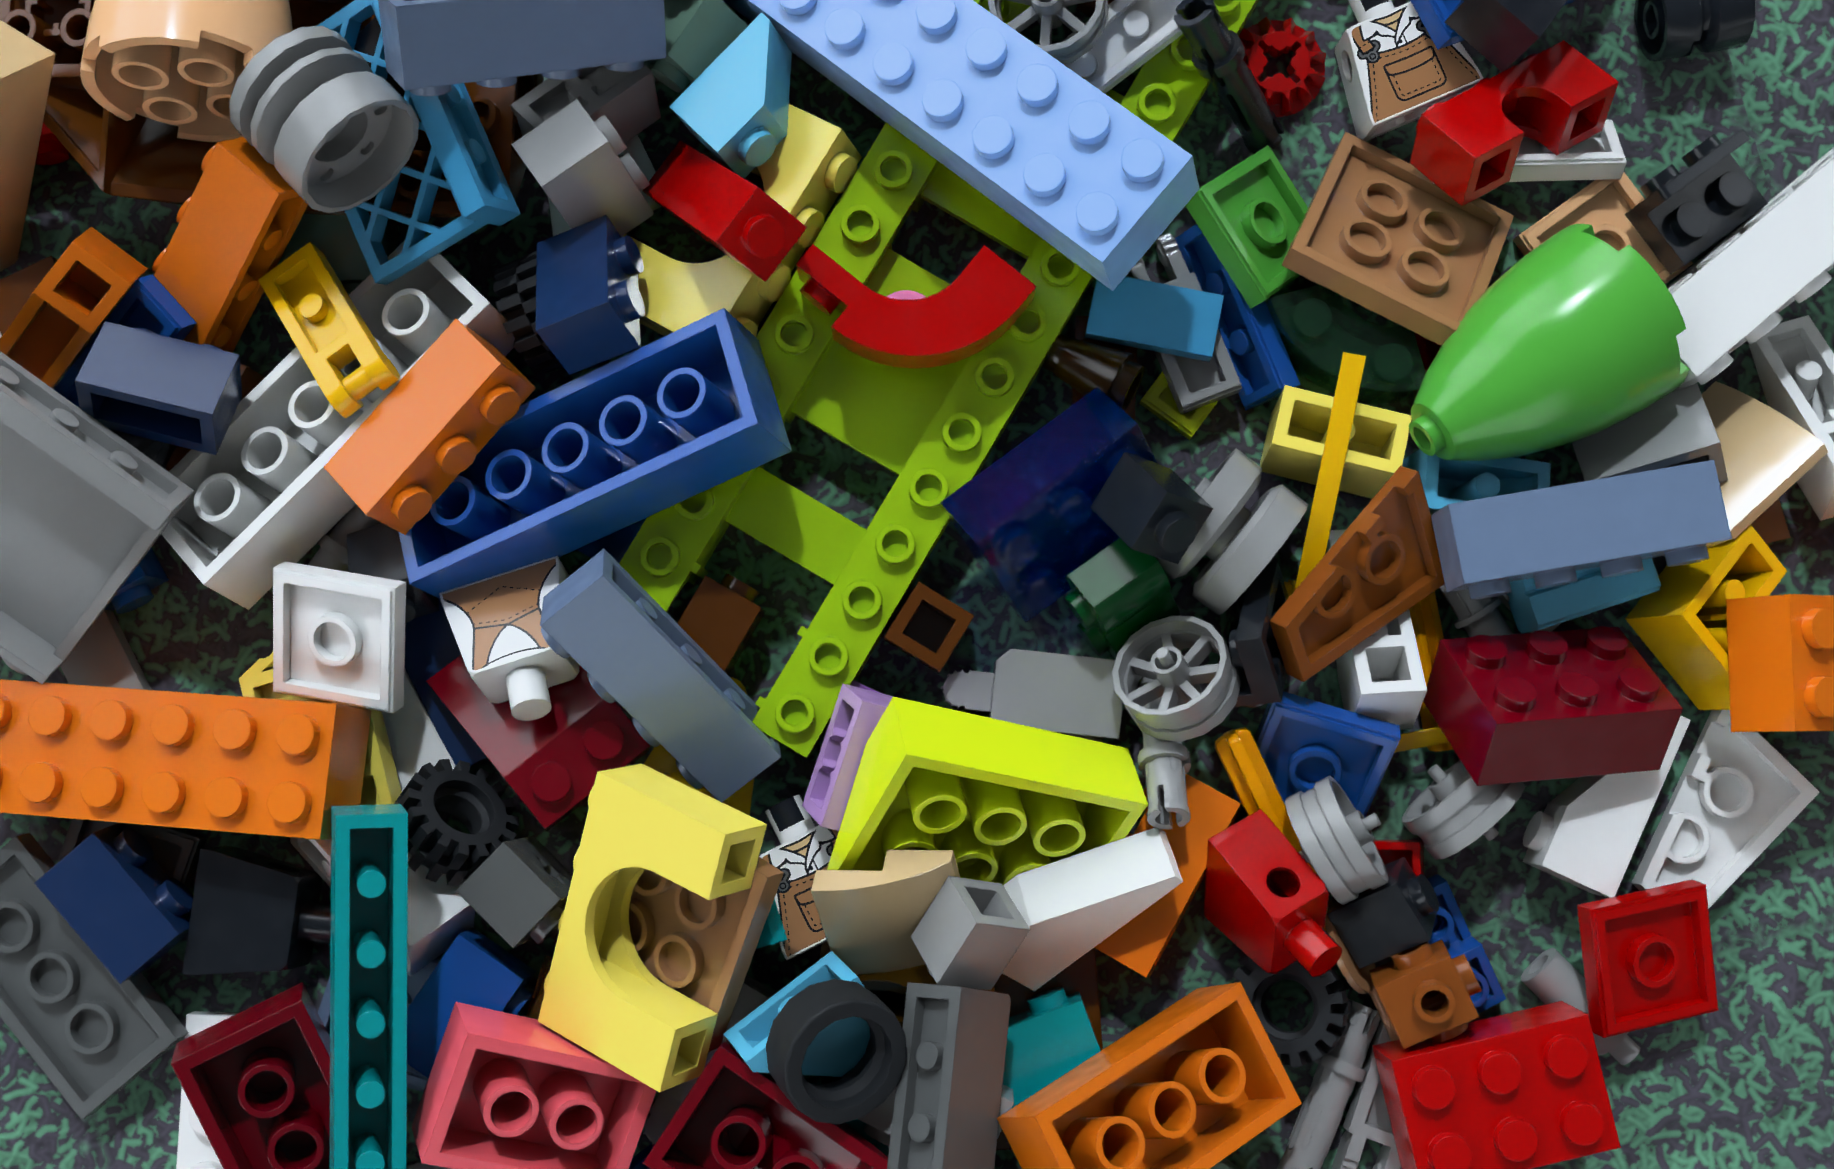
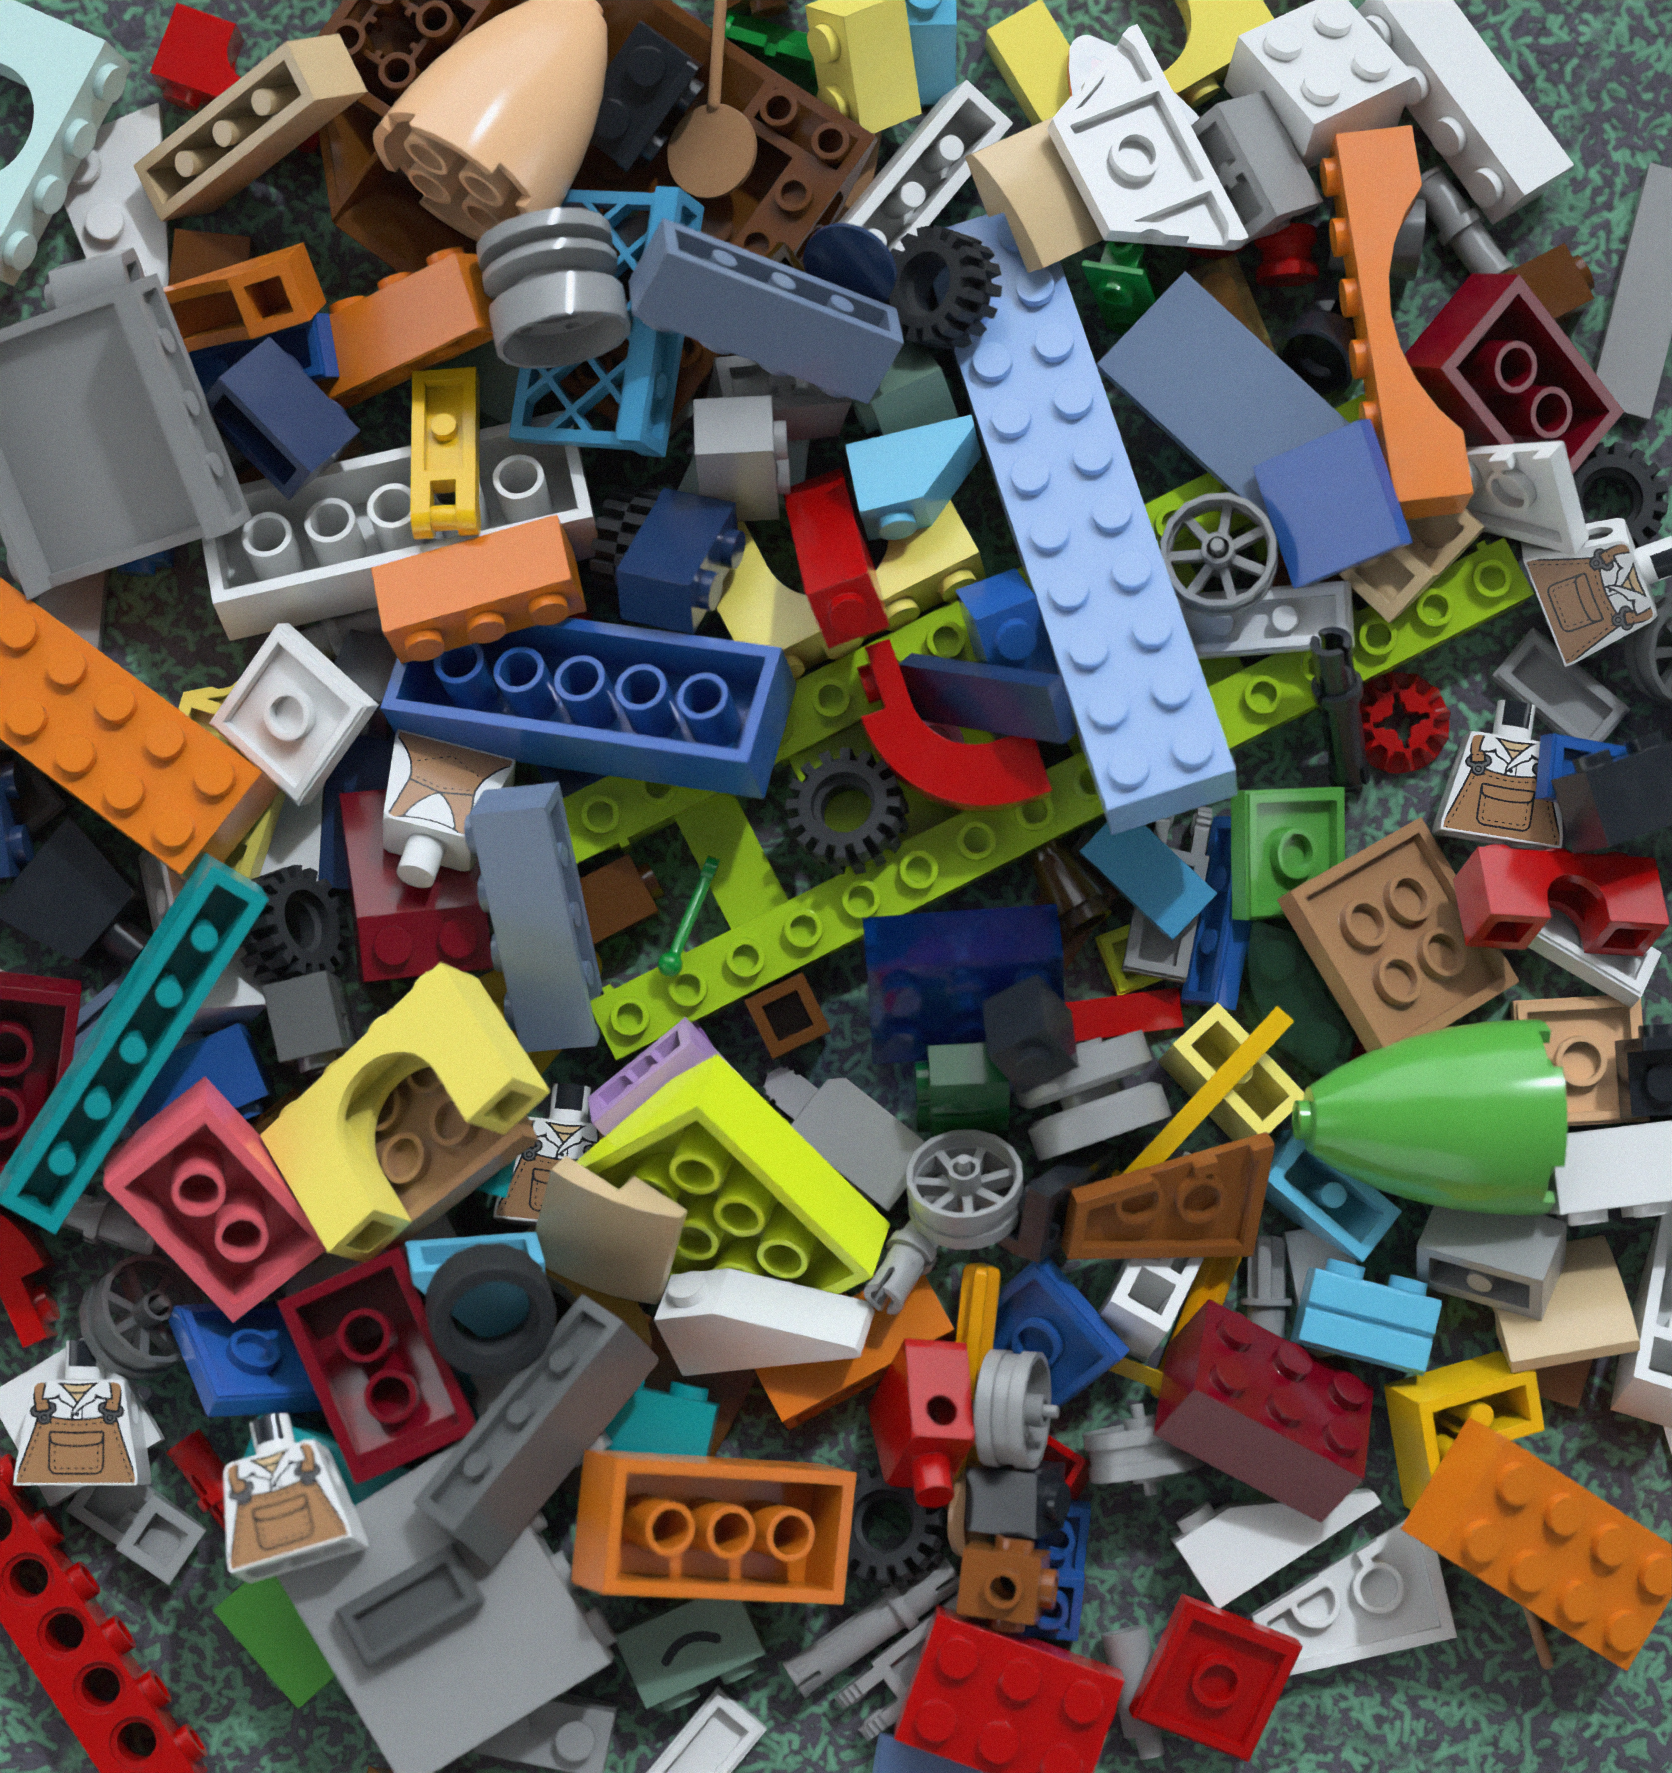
camera: 35 degrees right, 0 degrees up
light grey brick [911,876,1030,990] -> none
sand blue brick [1431,460,1732,600] -> none
none -> green hinge [657,855,720,977]
none -> black tyre [785,748,910,875]
none -> dark blue tile [899,653,1077,744]
none -> blue brick [955,568,1059,675]
none -> red piece [1065,987,1184,1044]

